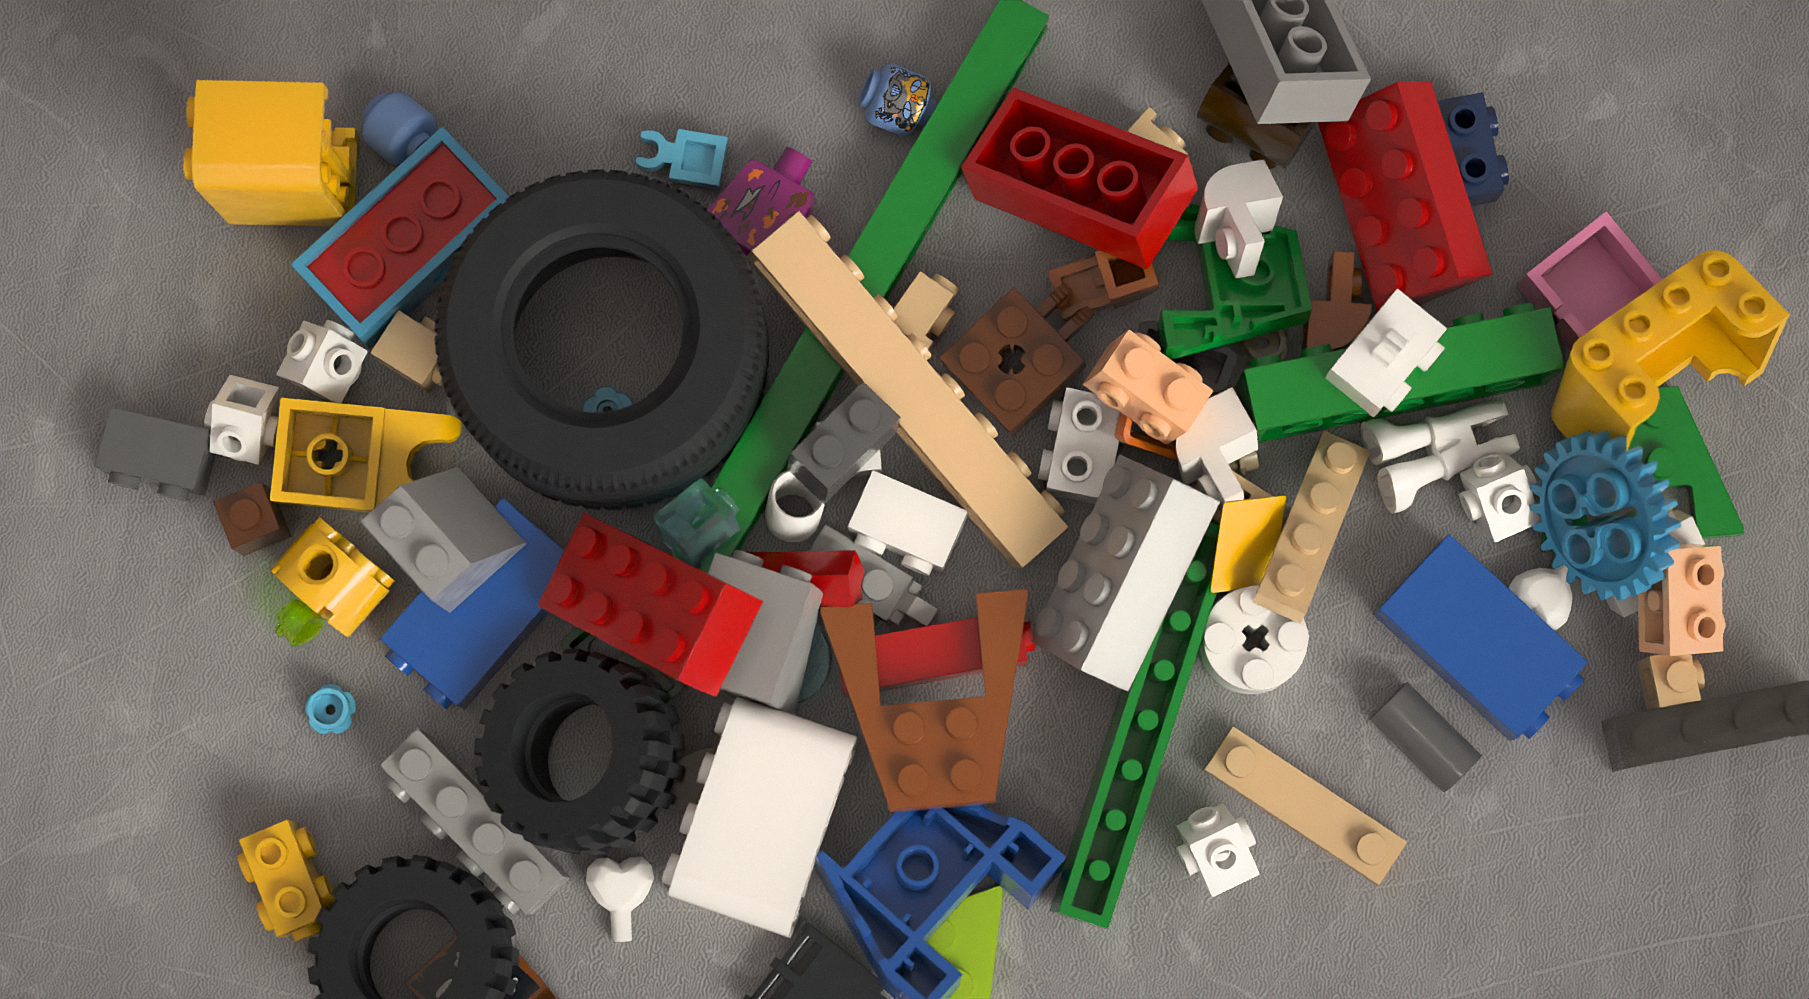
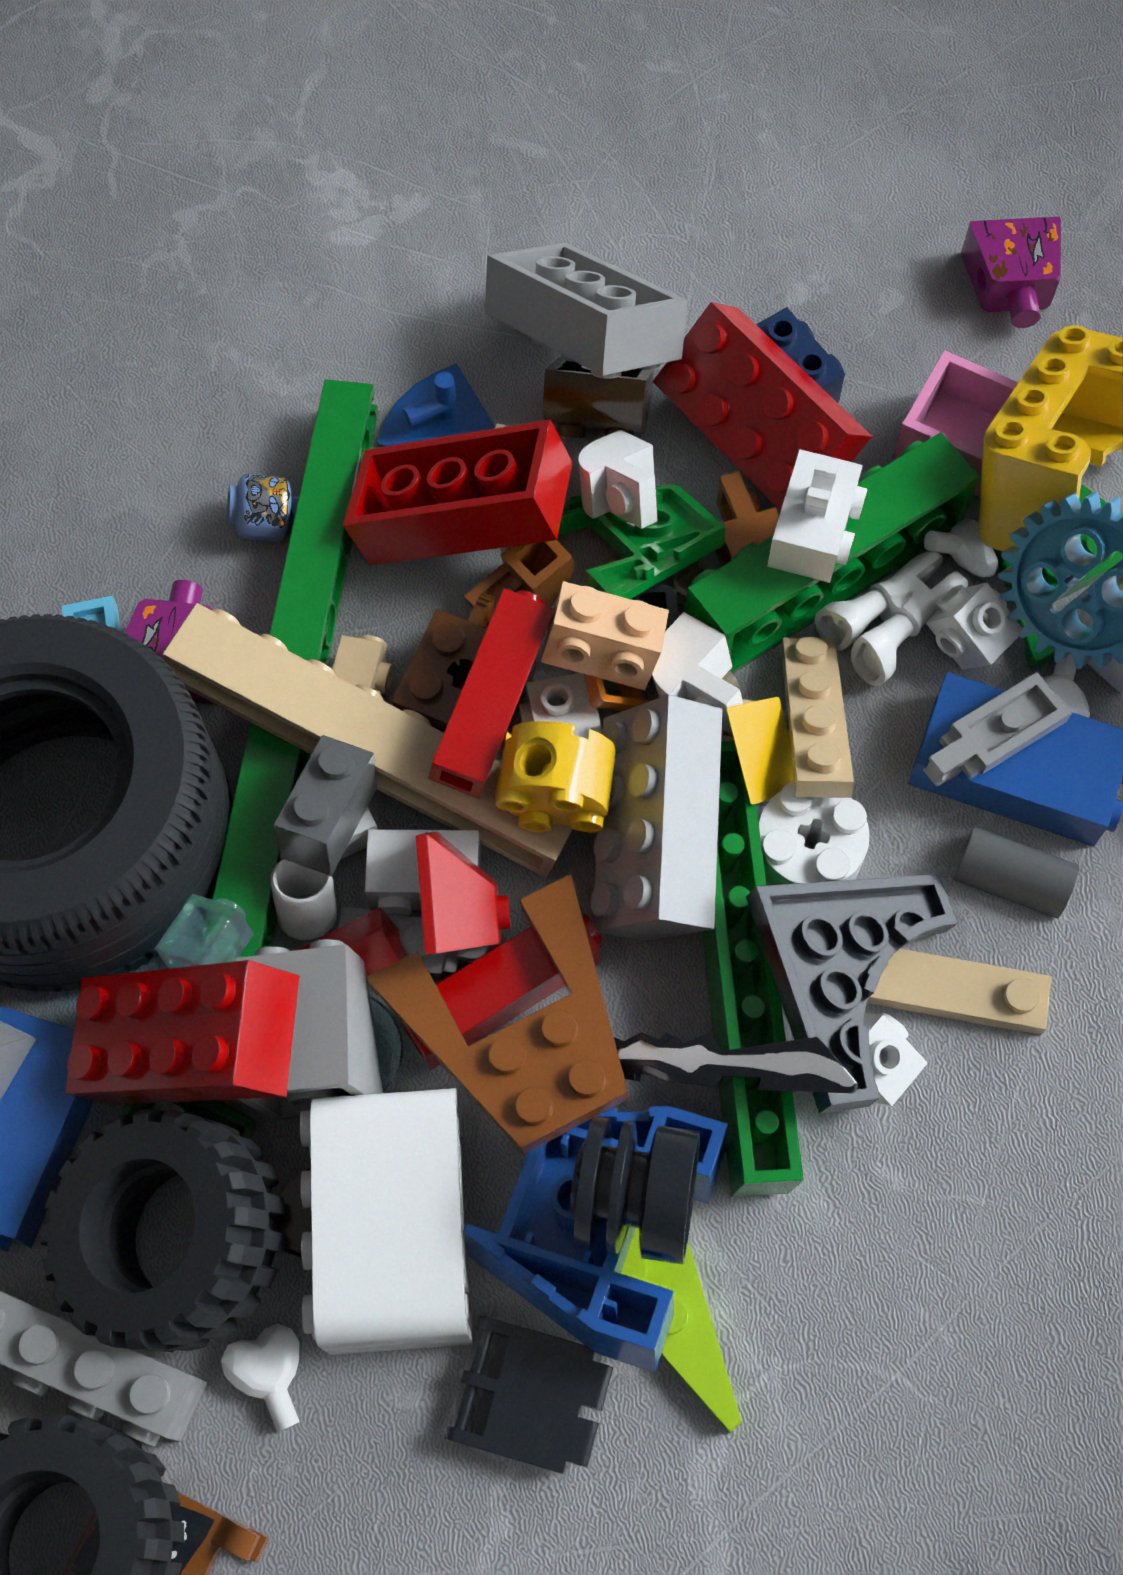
camera: 25 degrees left, 15 degrees down
none -> blue shield [377,363,495,447]
none -> slope [416,832,511,954]
none -> red brick [428,588,555,799]
none -> yellow brick [495,721,616,833]
none -> black wheel [570,1116,700,1265]
none -> sword [614,1032,858,1094]
none -> plate [746,874,958,1114]
none -> light grey hinge [923,673,1072,787]
none -> white rock [924,518,998,577]
none -> magenta torso [961,216,1061,328]

